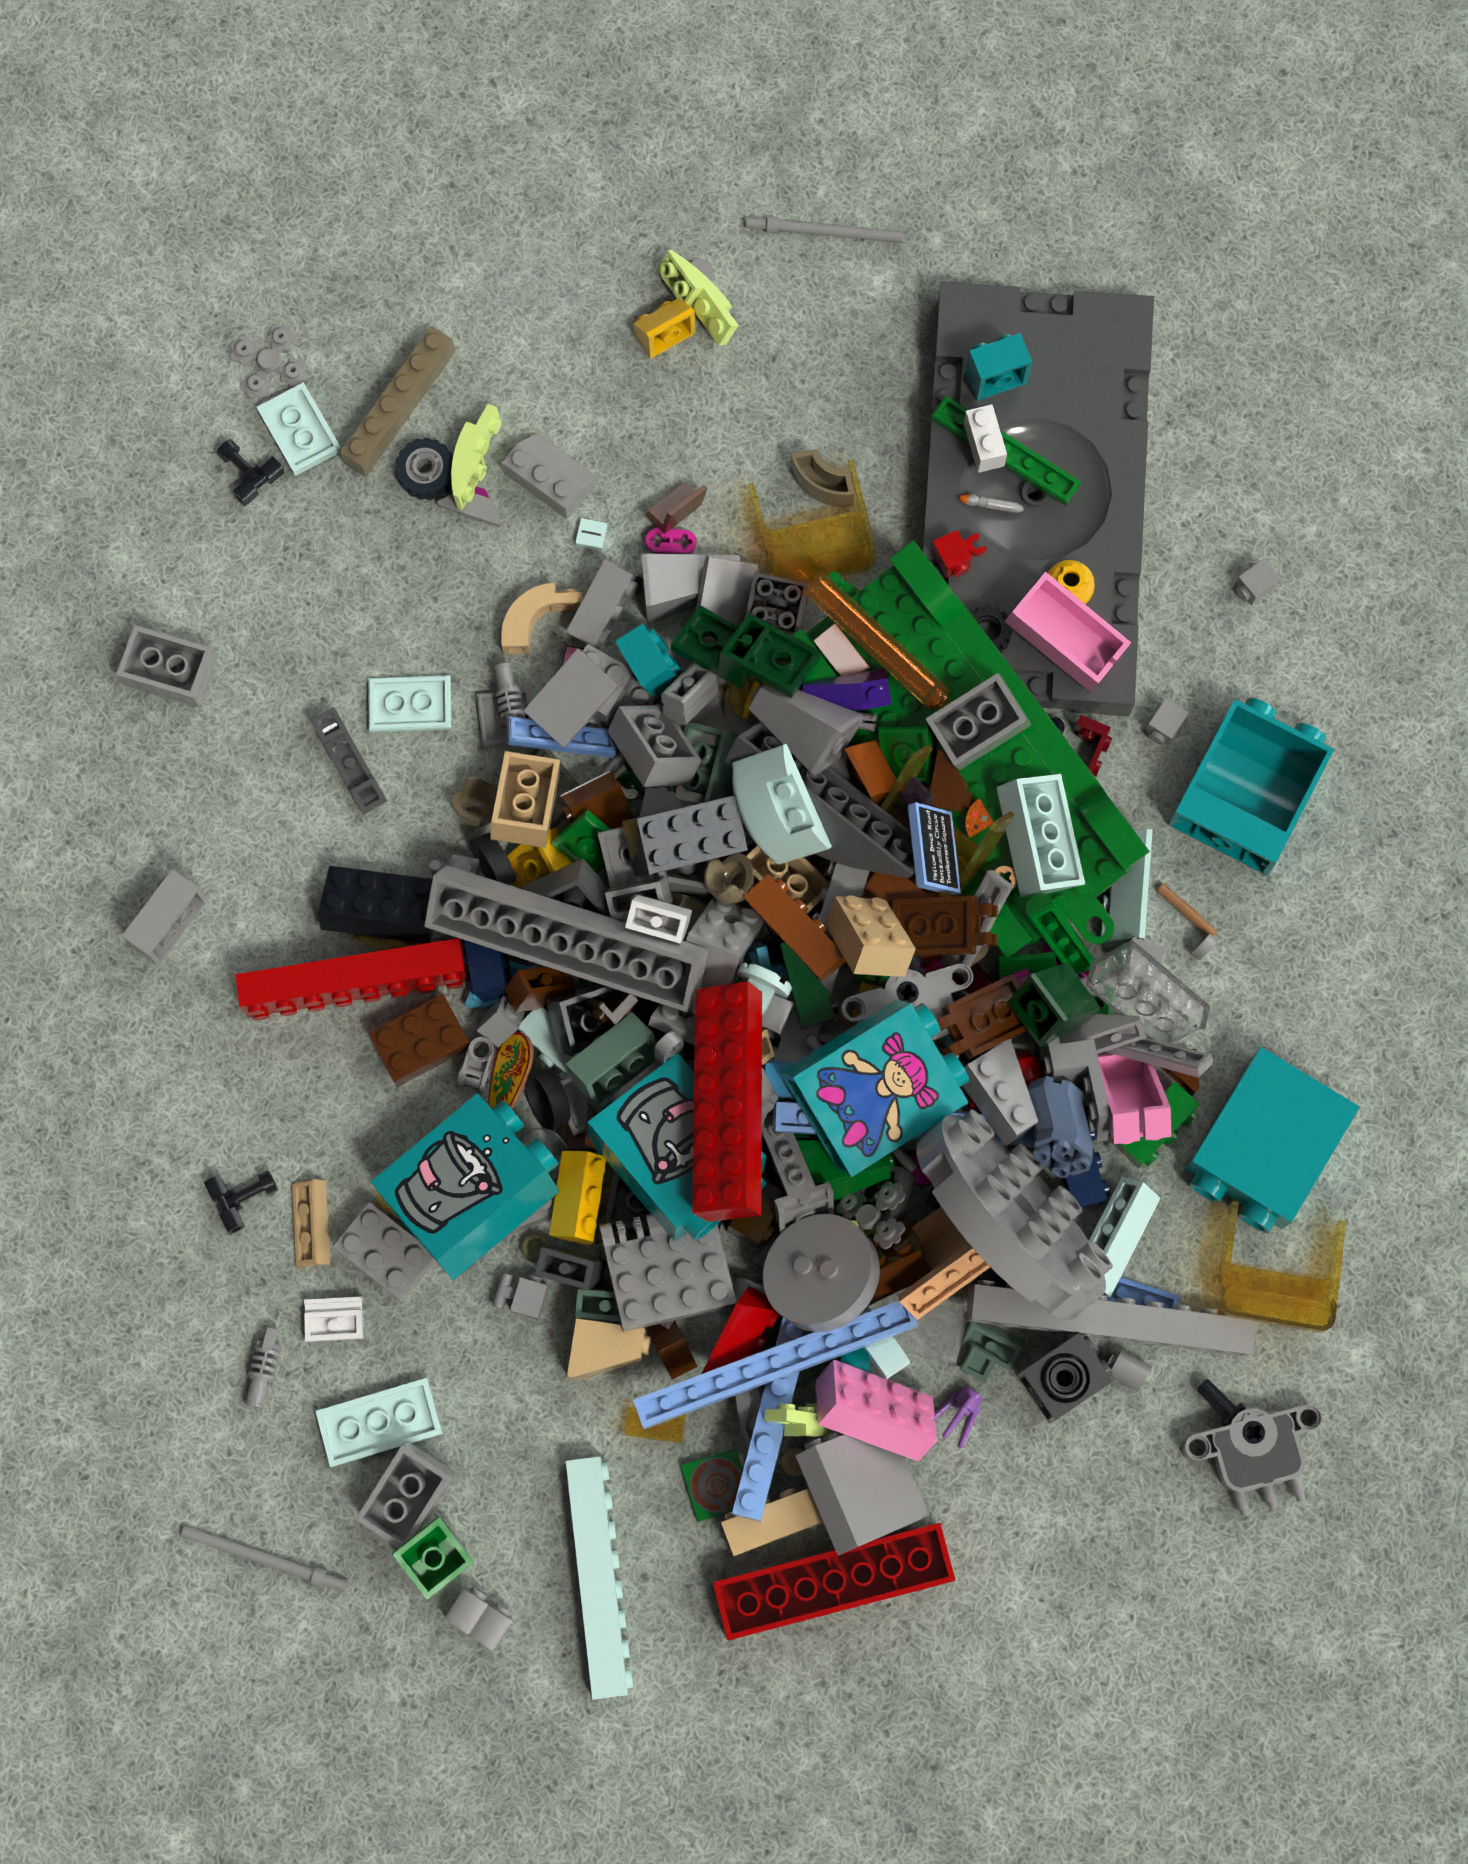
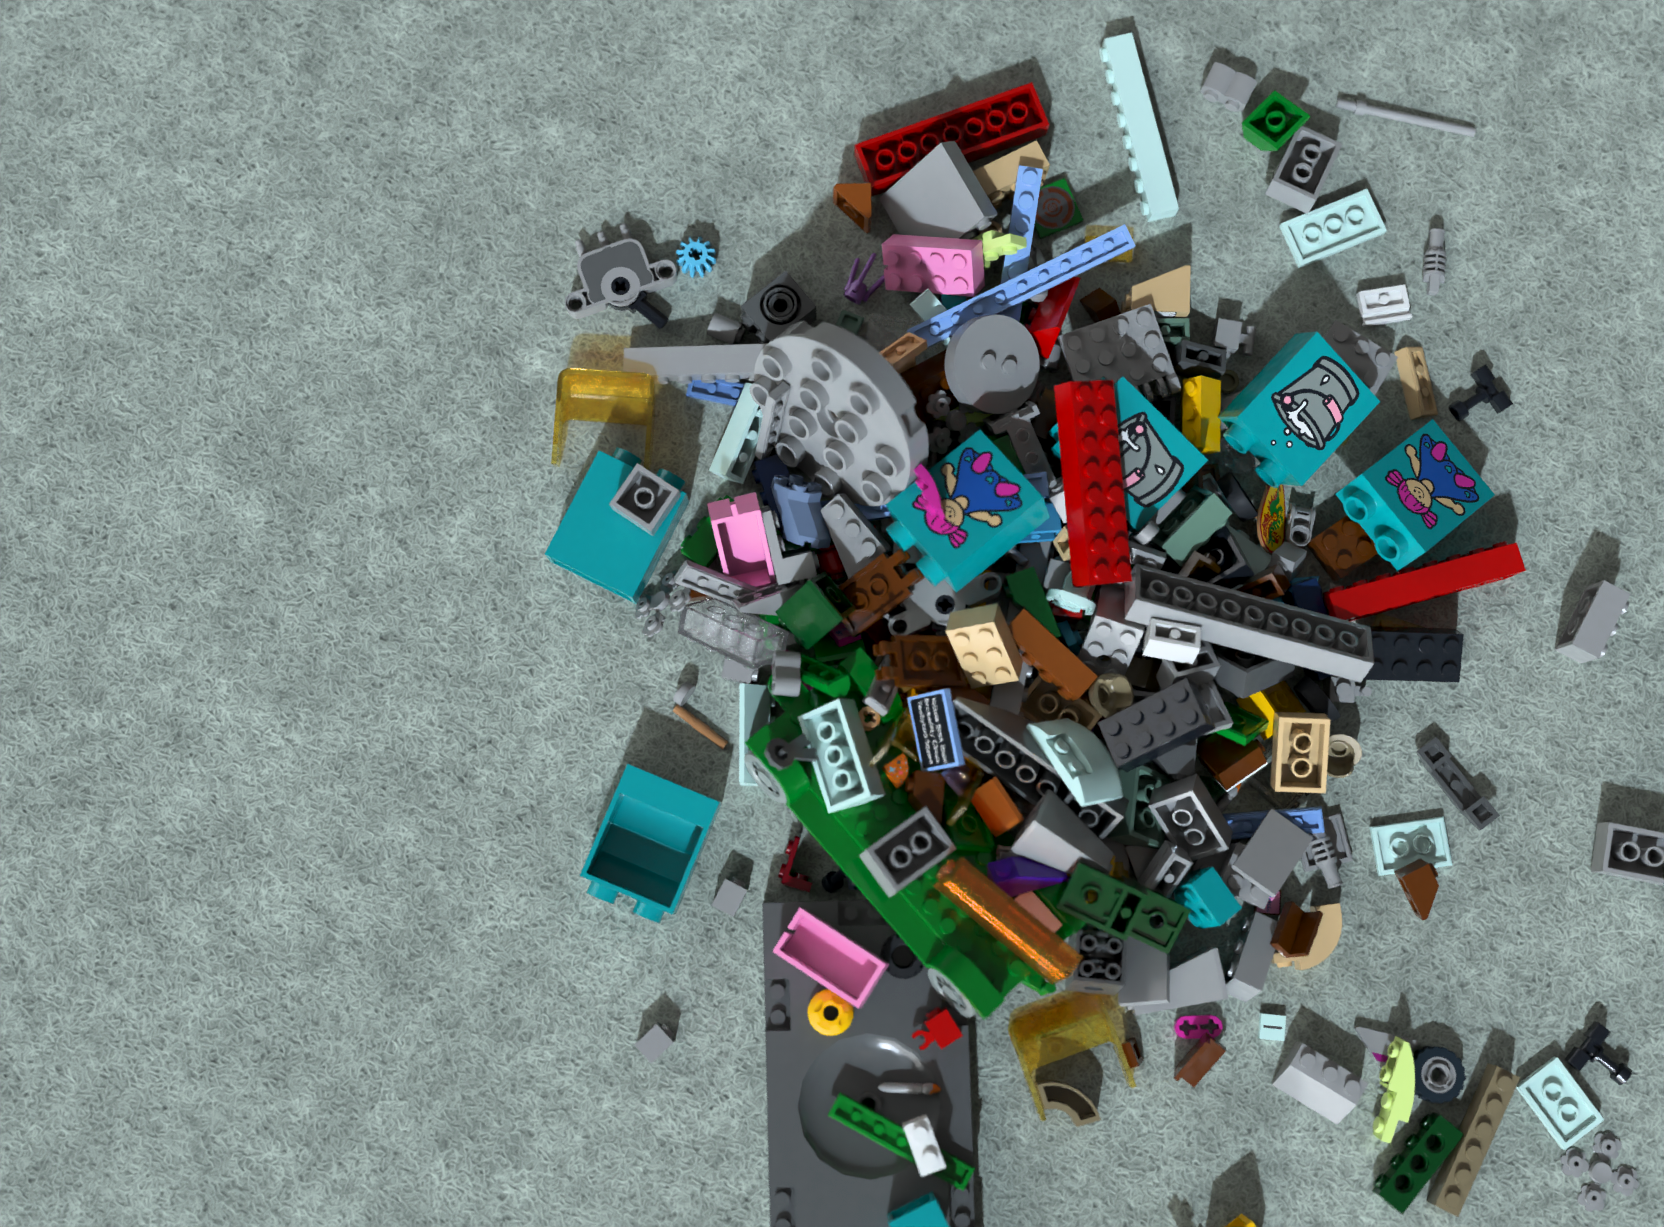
camera: 170 degrees right, 5 degrees up
none -> light grey brick [609,463,681,536]
none -> light grey plant [635,570,691,637]
none -> medium azure gear [676,237,716,278]
none -> light grey tile [755,381,790,460]
none -> dark grey piece [764,734,819,770]
none -> light grey axle [772,650,801,697]
none -> dark orange slope [833,183,872,234]
none -> dark pink slope [914,464,945,521]
none -> reddish brown tile [1121,1037,1144,1069]
none -> reddish brown panel [1270,901,1323,958]
none -> teal brick [1335,419,1495,571]
none -> dark green brick [1372,1112,1464,1214]
none -> reddish brown slope [1394,858,1439,921]

